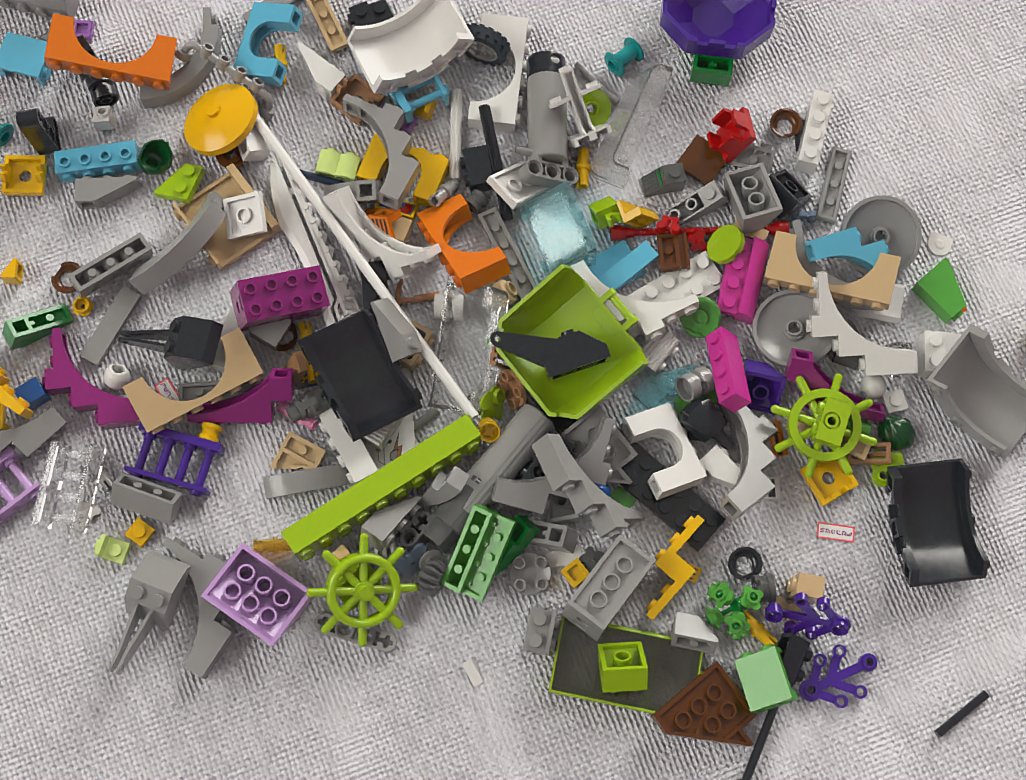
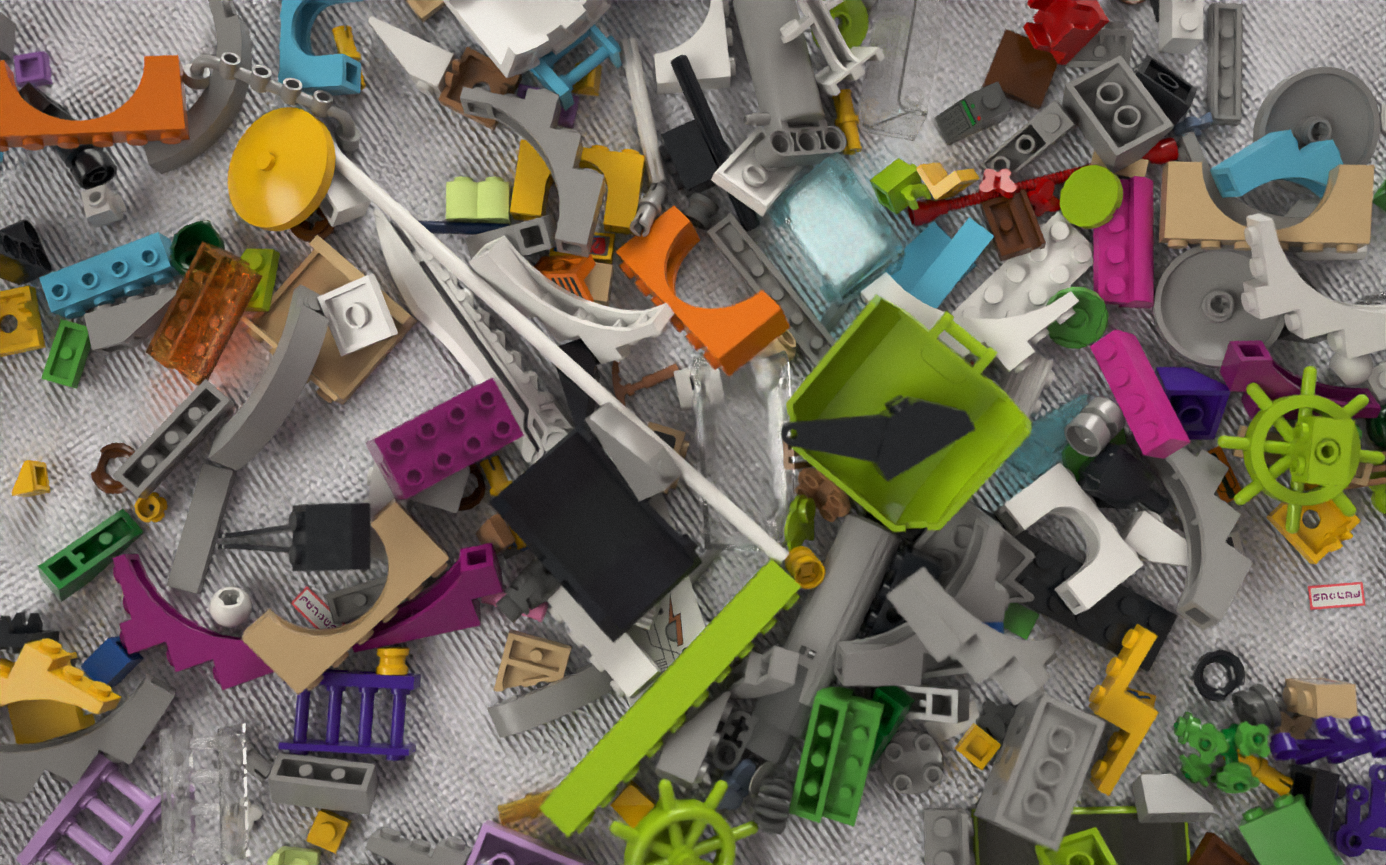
camera: 10 degrees left, 10 degrees up
none -> bright green plate [41,319,91,389]
none -> clear orange brick [146,242,263,385]

